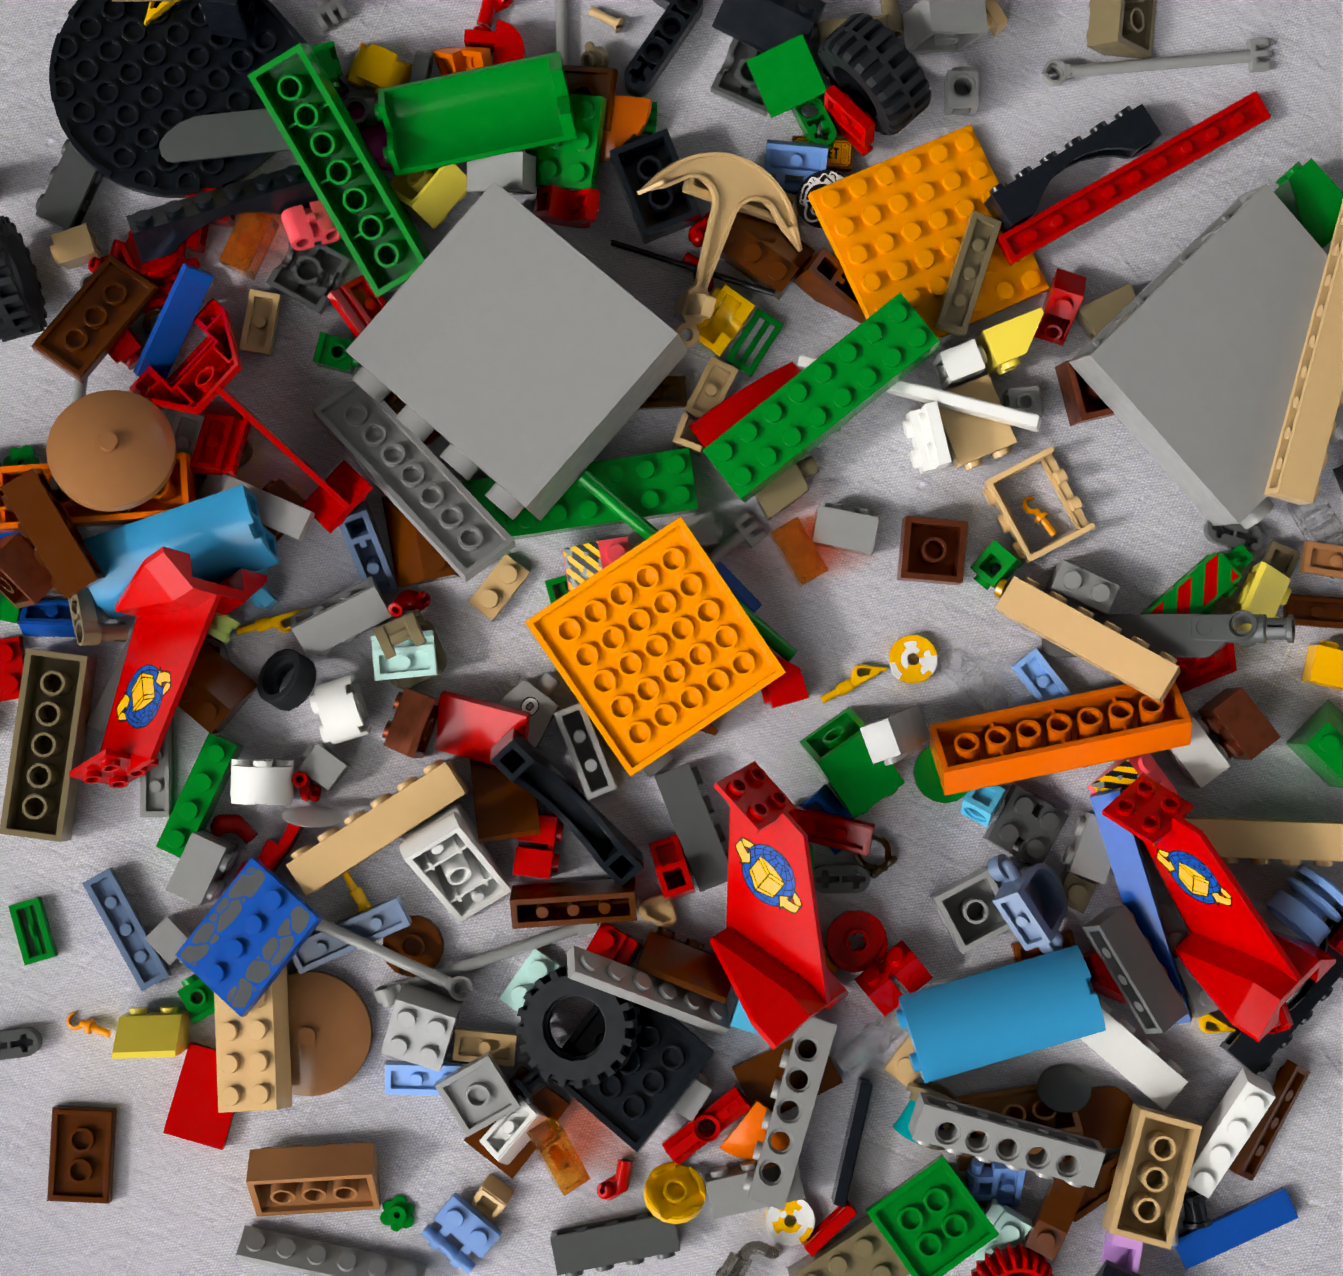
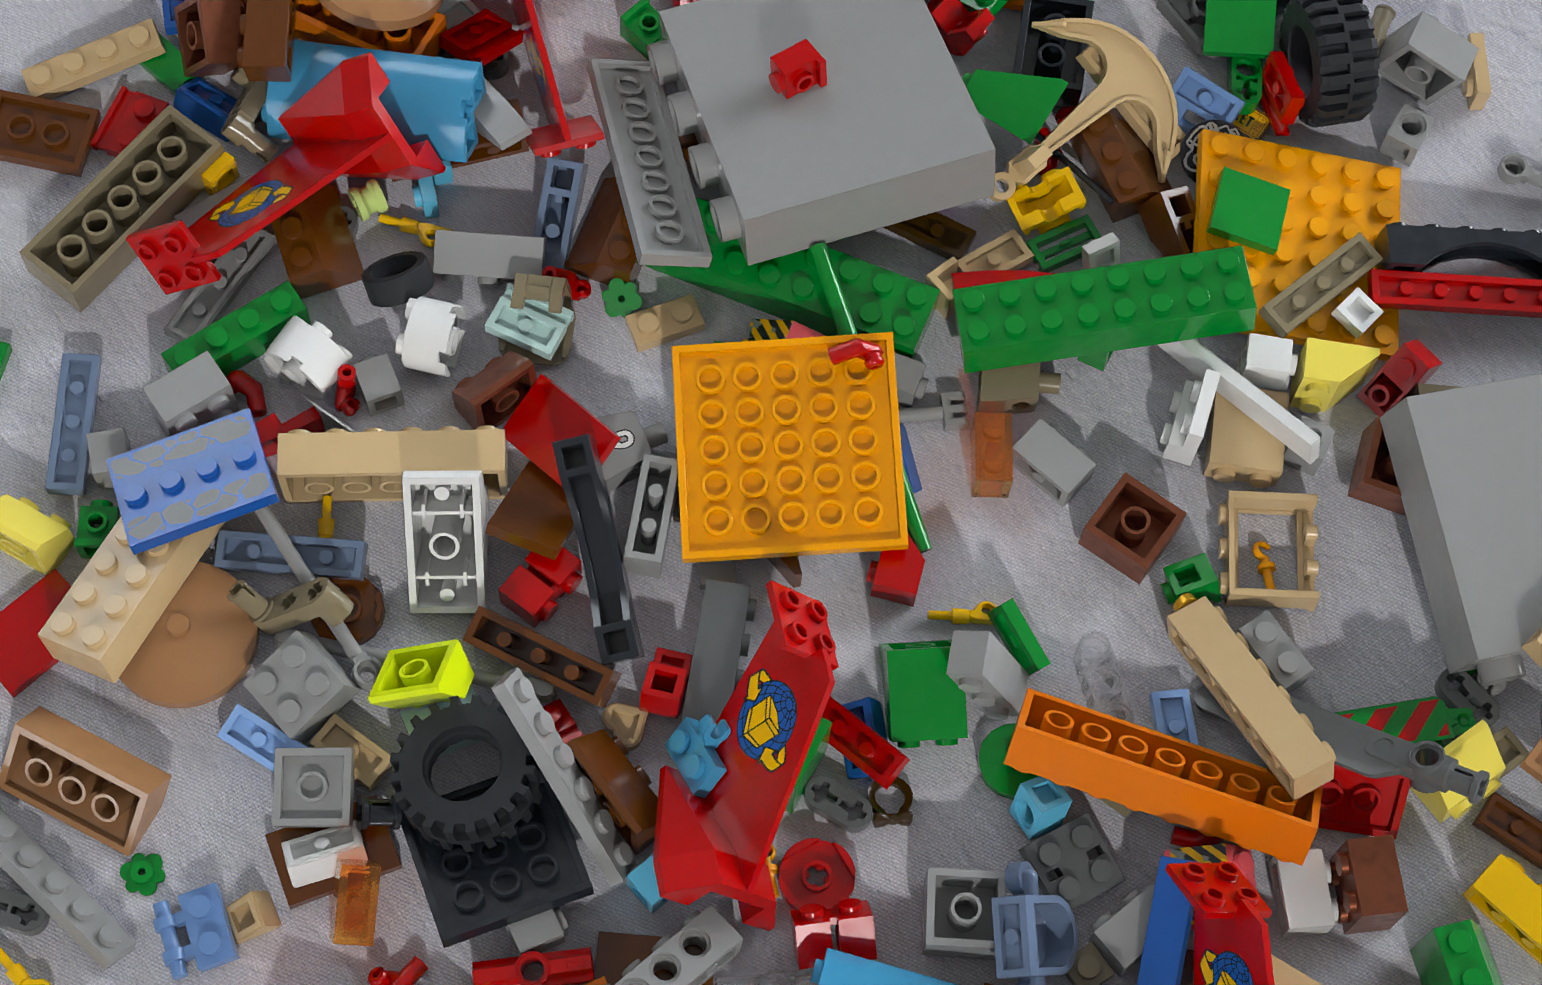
camera: 25 degrees right, 20 degrees down
yellow piece [888,635,938,684] -> none
none -> yellow tile [201,151,239,196]
none -> dark tan beam [227,577,354,635]
none -> neon yellow slope [368,639,475,709]
none -> green plant [602,278,643,318]
none -> dark azure plate [664,714,731,798]
none -> red brick [768,39,827,99]
none -> red arm [828,338,885,370]
none -> green slope [962,69,1068,145]
none -> green tile [986,598,1051,676]
none -> white plate [1081,232,1121,270]
none -> green tile [1206,167,1290,255]
none -> white plate [1331,287,1384,339]

